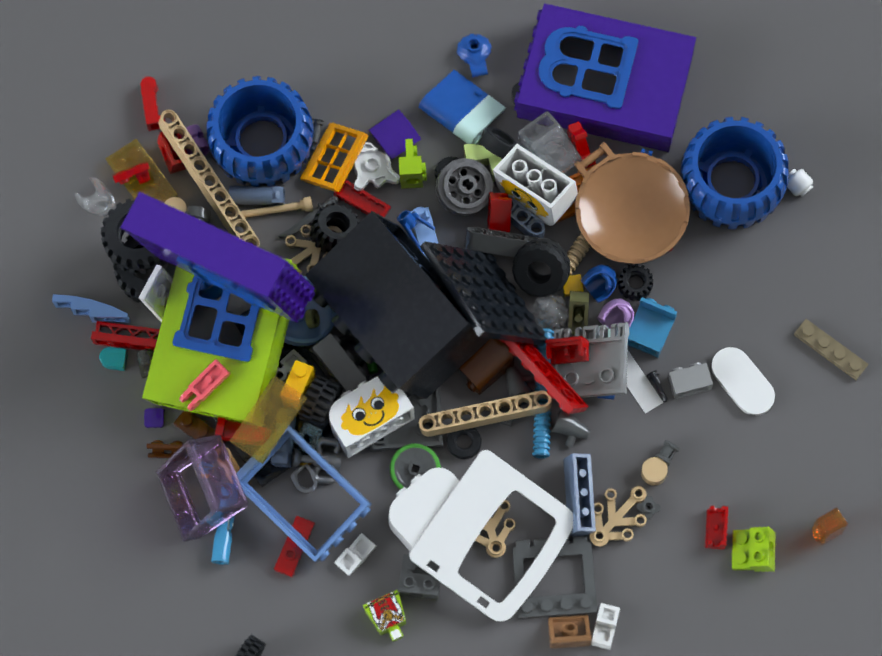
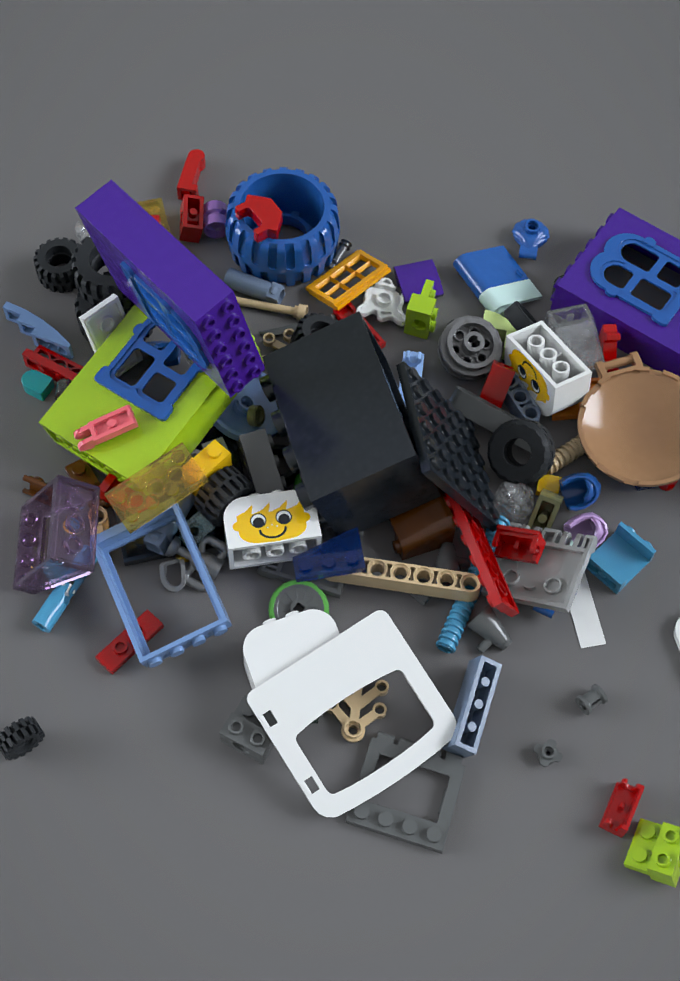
camera: 15 degrees right, 10 degrees down
dark purple piece [144,408,164,428] -> none
tan beam [159,110,260,247] -> none
white slope [335,533,377,576] -> none
torso [363,590,406,642] -> none
blue plant [397,210,435,252] -> none
black tyre [447,428,482,459] -> none
medium nougat slope [548,615,591,649] -> none
tan plant [590,486,647,547] -> none
white slope [591,603,620,650] -> none
black tyre [618,264,653,301] -> none
tan piece [641,457,668,486] -> none
black piece [646,370,668,402] -> none
light grey brick [668,362,713,400] -> none
none -> black tyre [33,237,79,293]
none -> red piece [235,194,283,243]
none -> clear blue wing [292,526,366,582]

